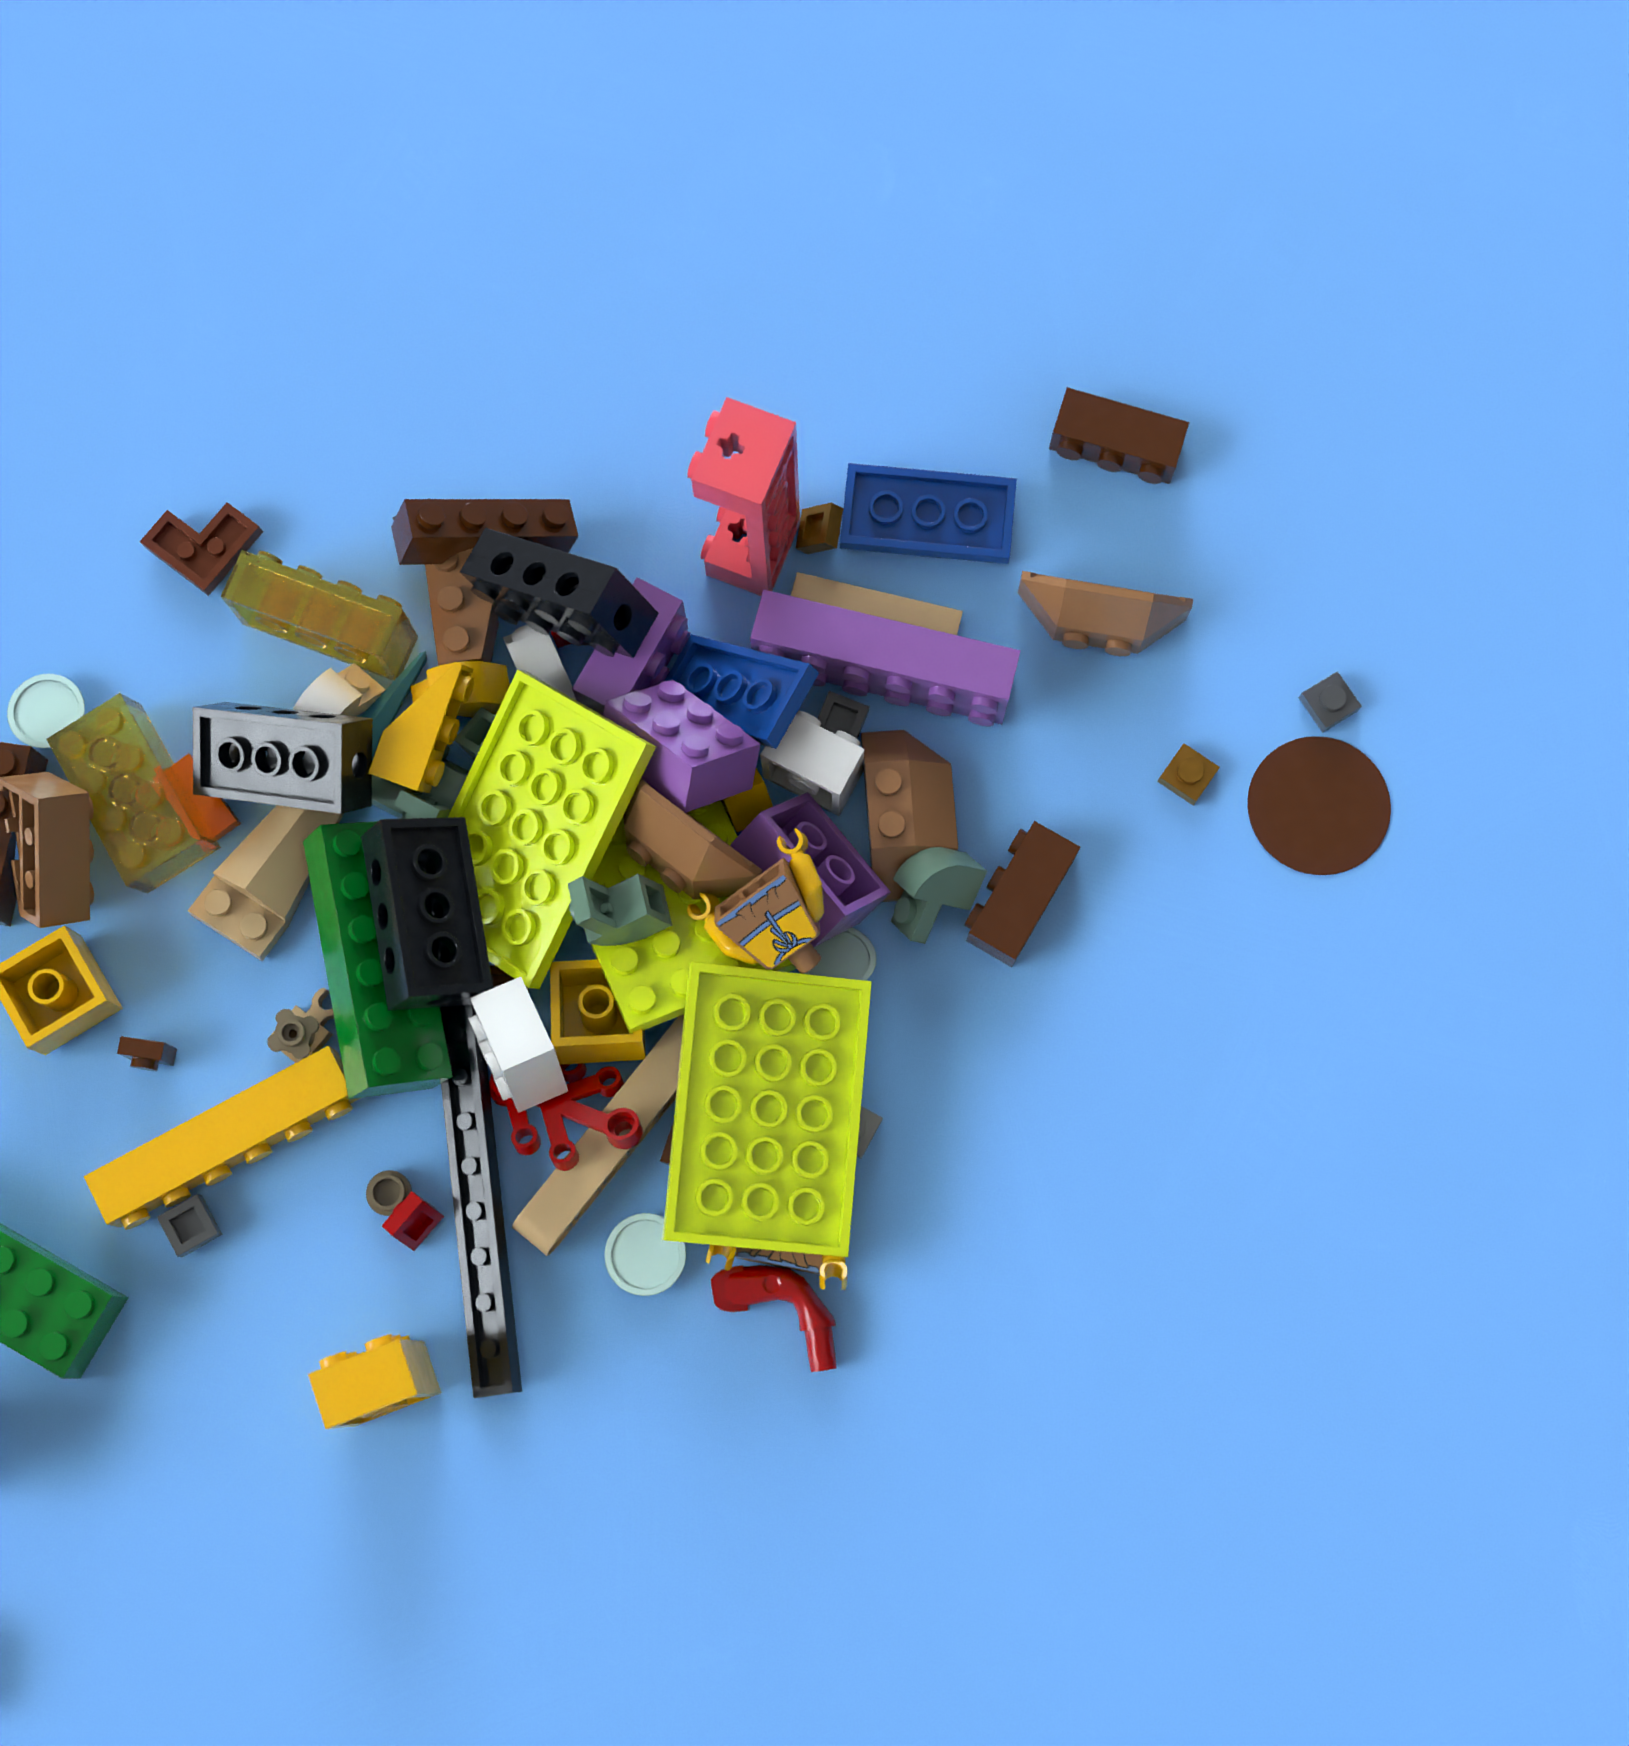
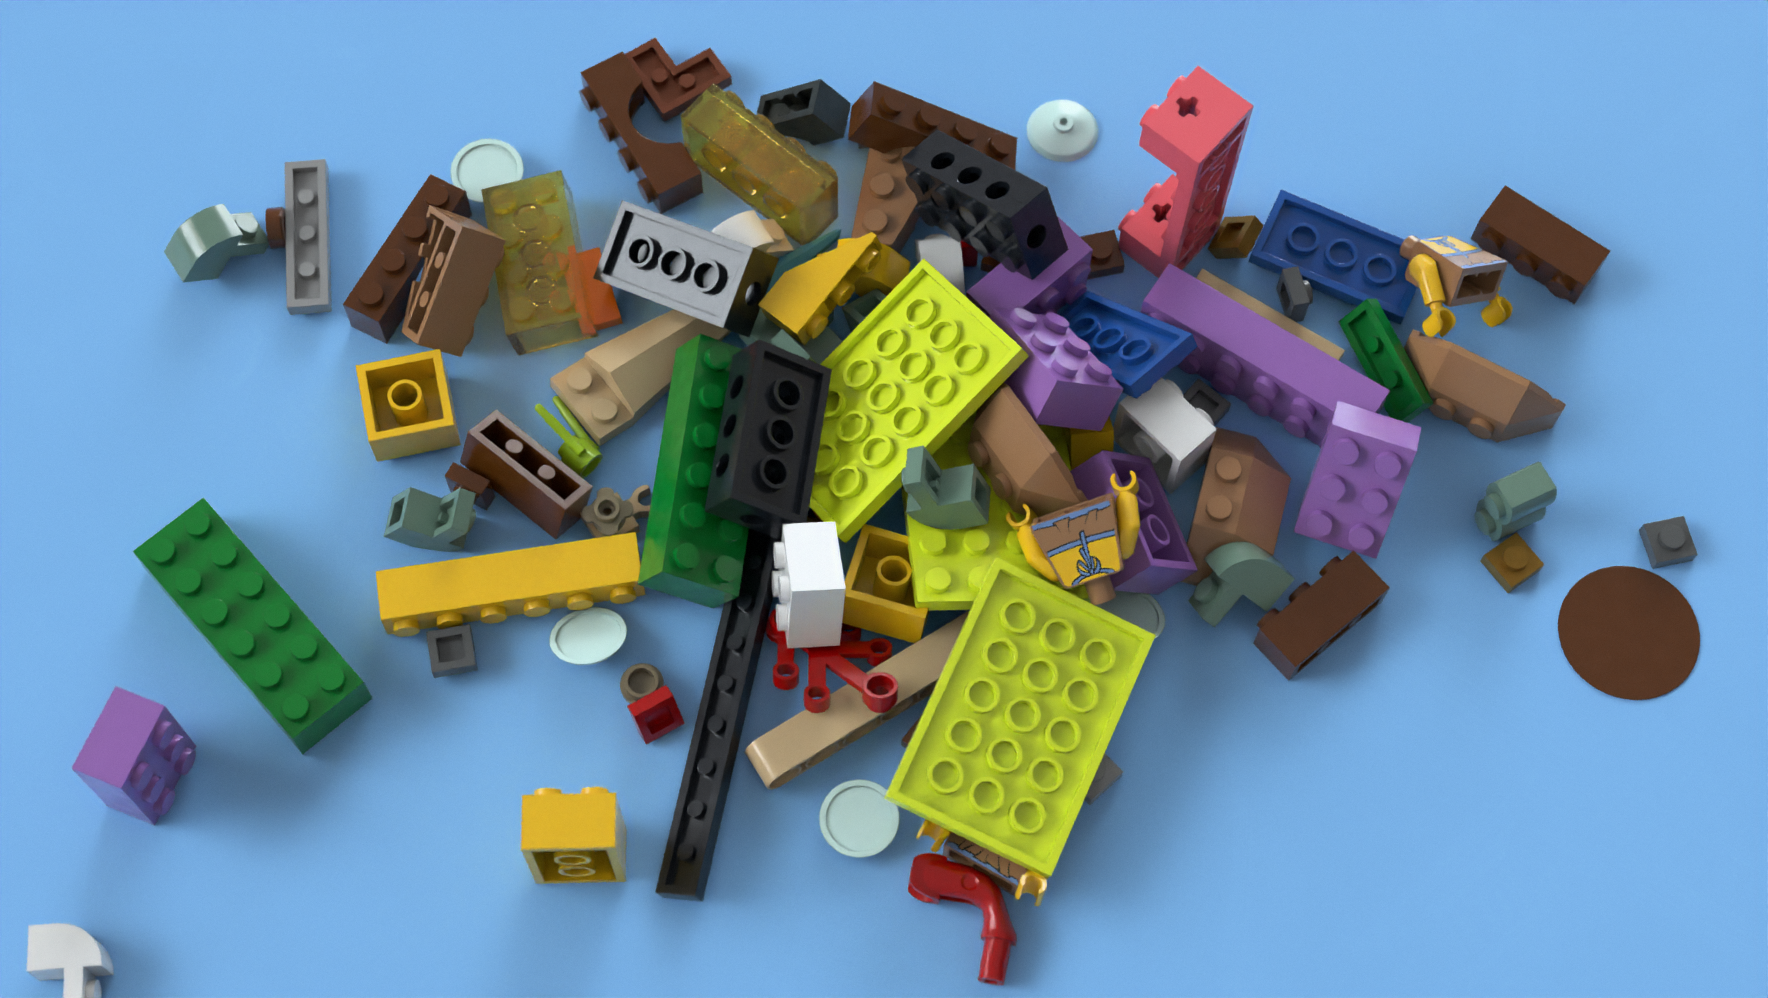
camera: 15 degrees right, 10 degrees down
none -> sand green brick [384,487,476,552]
none -> reddish brown brick [460,409,593,539]
none -> lime plant [535,396,603,479]
none -> light aqua piece [549,607,627,665]
none -> reddish brown arch [579,51,703,214]
none -> pearl dark grey arch [753,79,851,146]
none -> light aqua piece [1027,100,1098,162]
none -> reddish brown plate [1080,230,1125,280]
none -> dark grey plate [1276,266,1313,322]
none -> medium lavender brick [1294,401,1421,559]
none -> green plate [1338,298,1434,423]
none -> torso [1399,235,1513,337]
none -> sand green brick [1474,462,1557,541]

